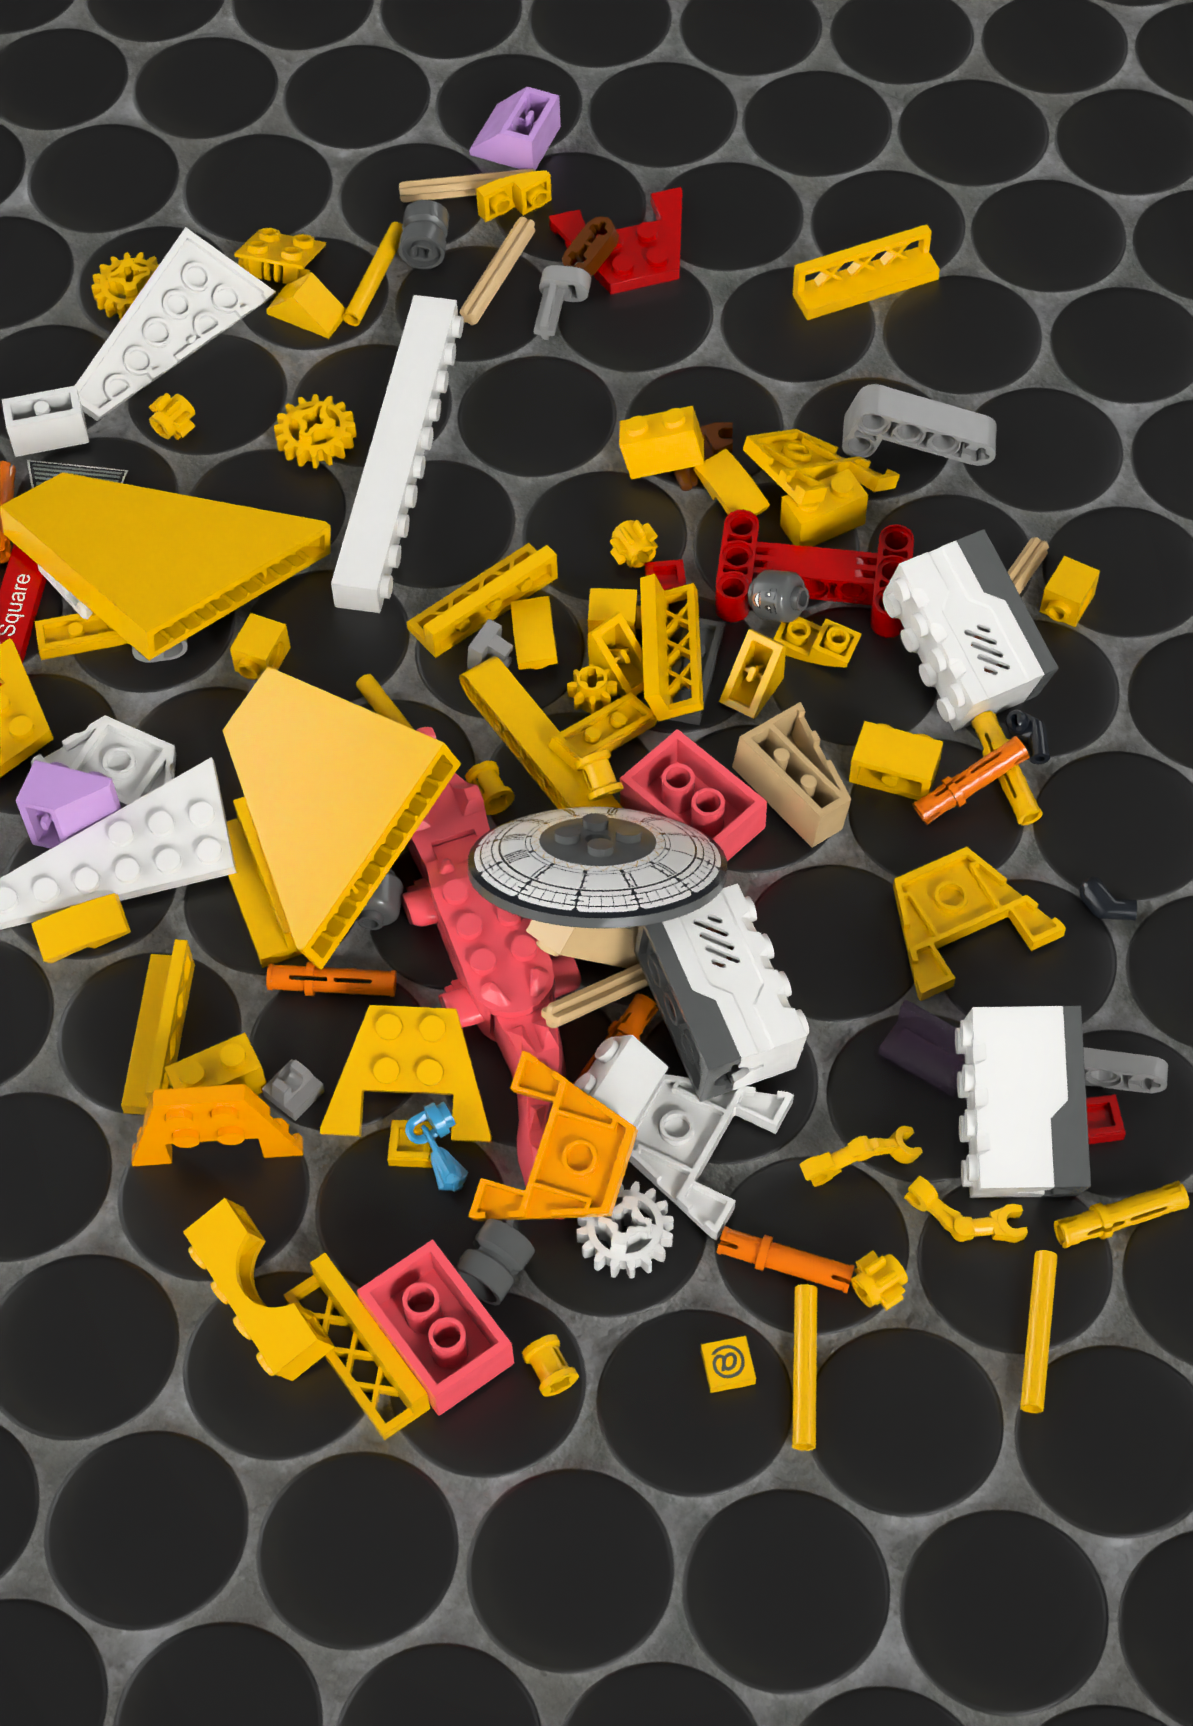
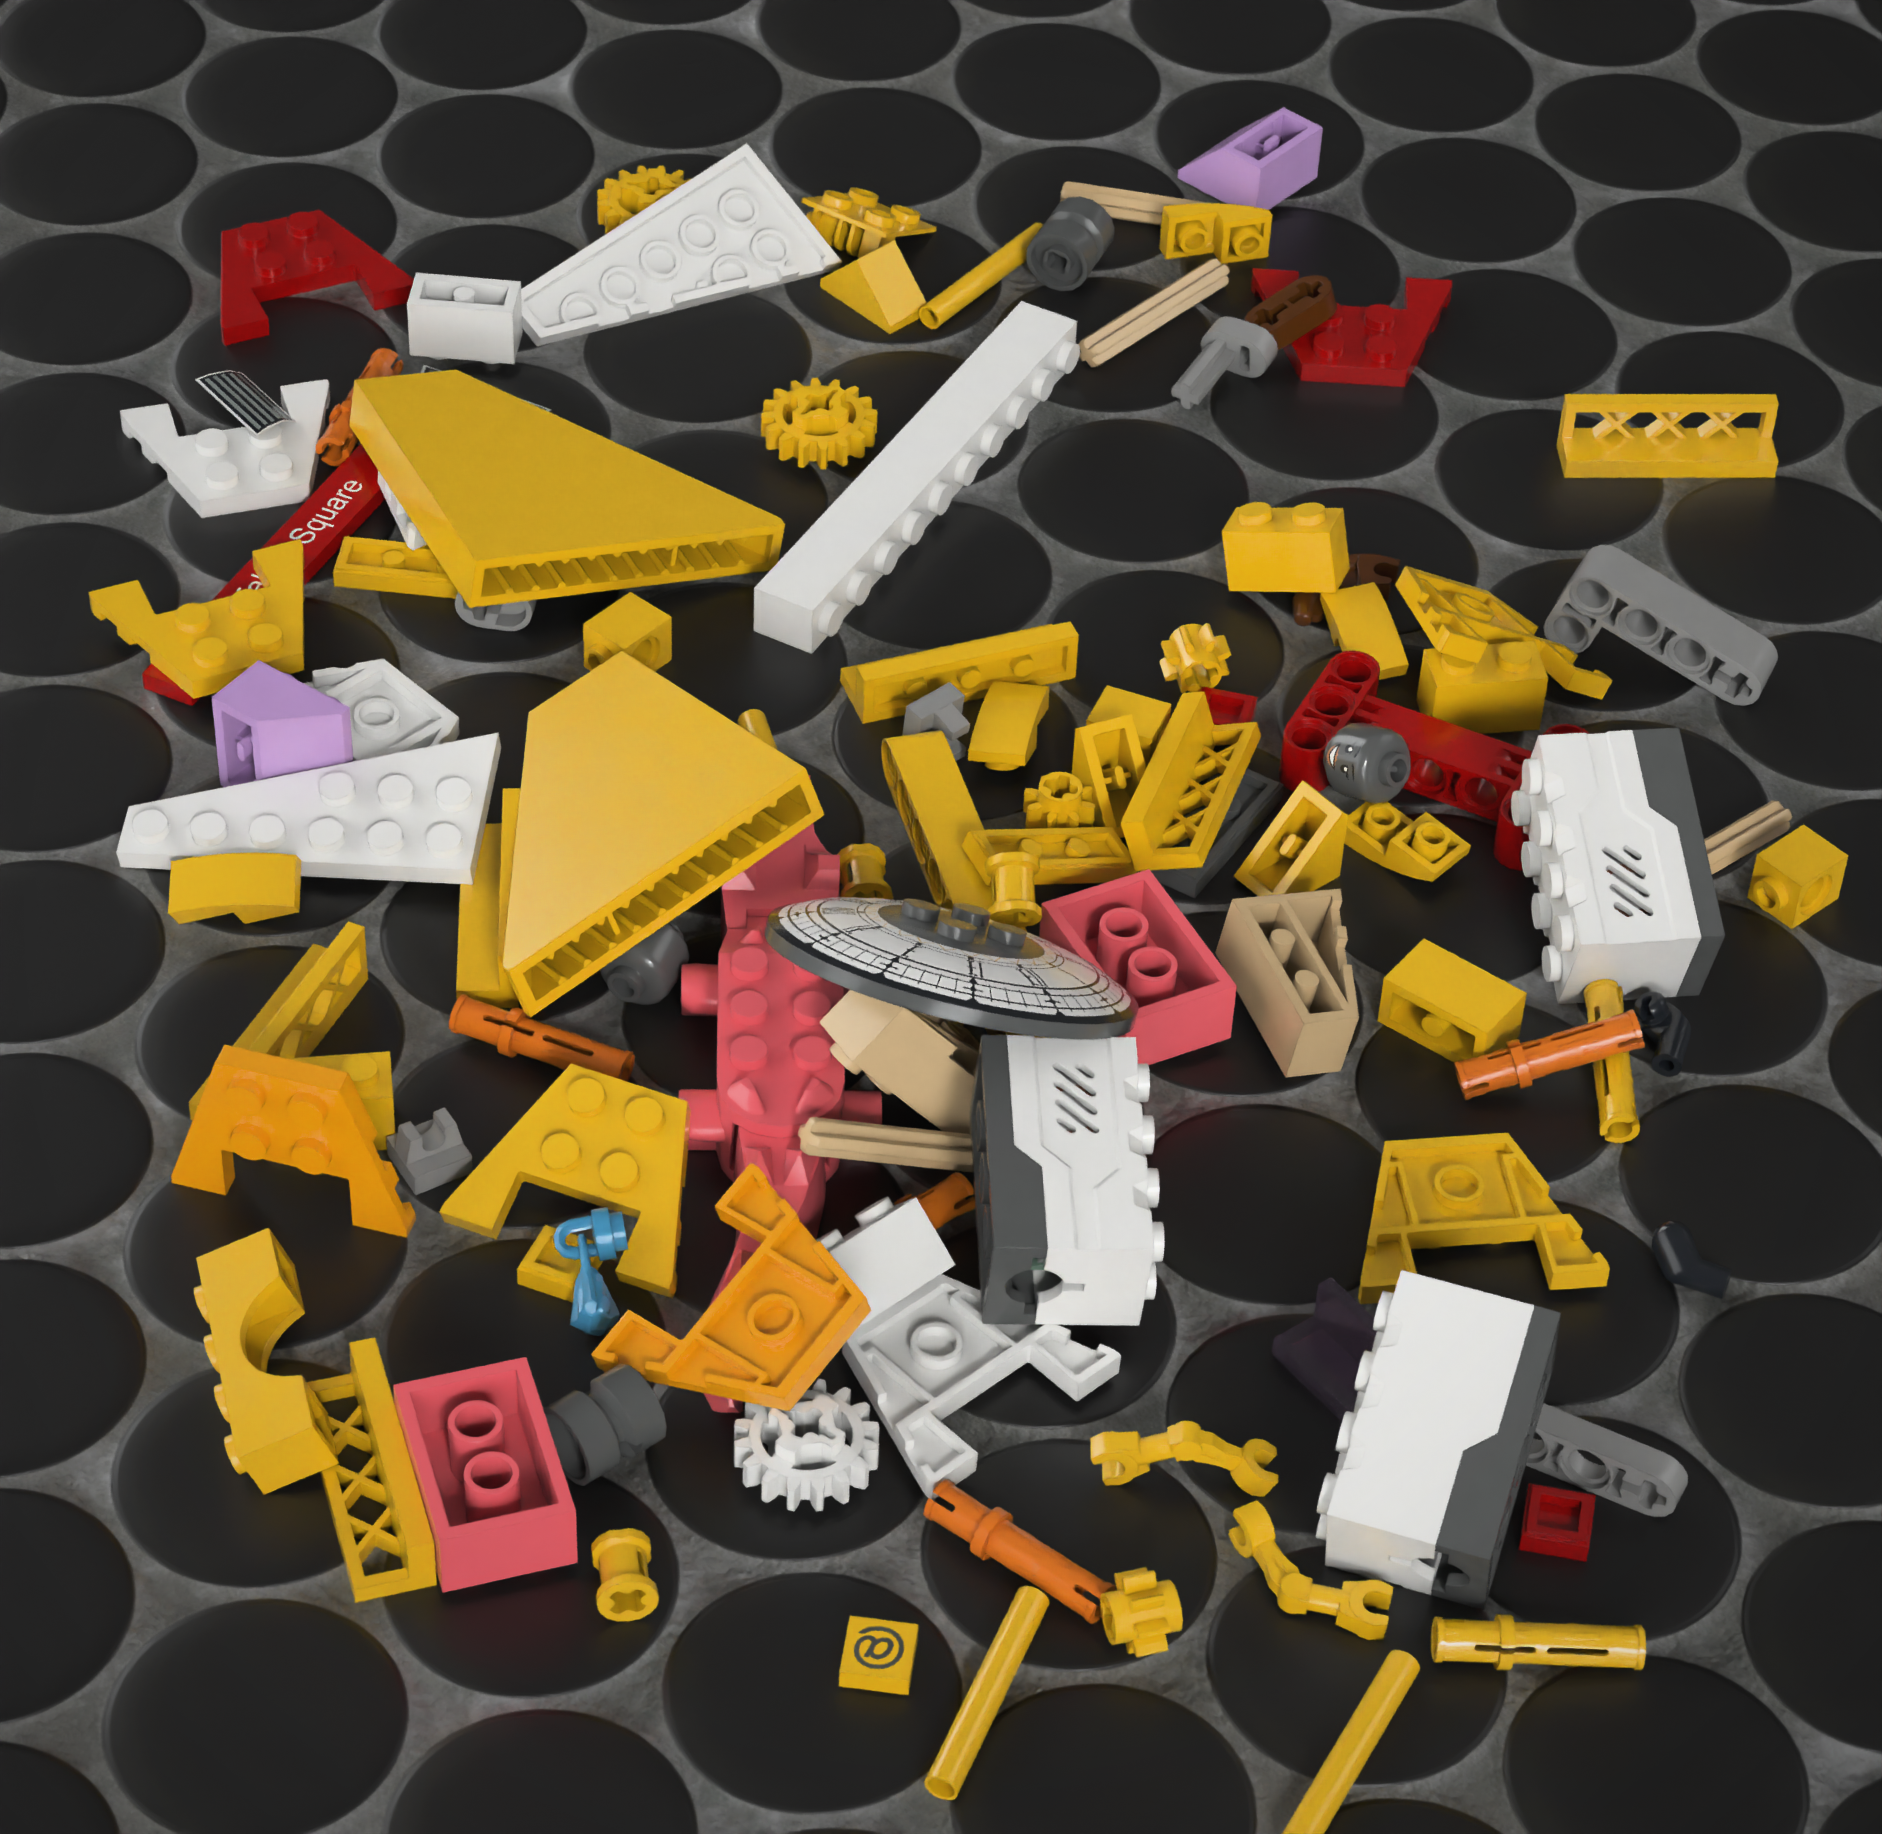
camera: 15 degrees right, 15 degrees down
yellow gear [149,393,195,440] -> none

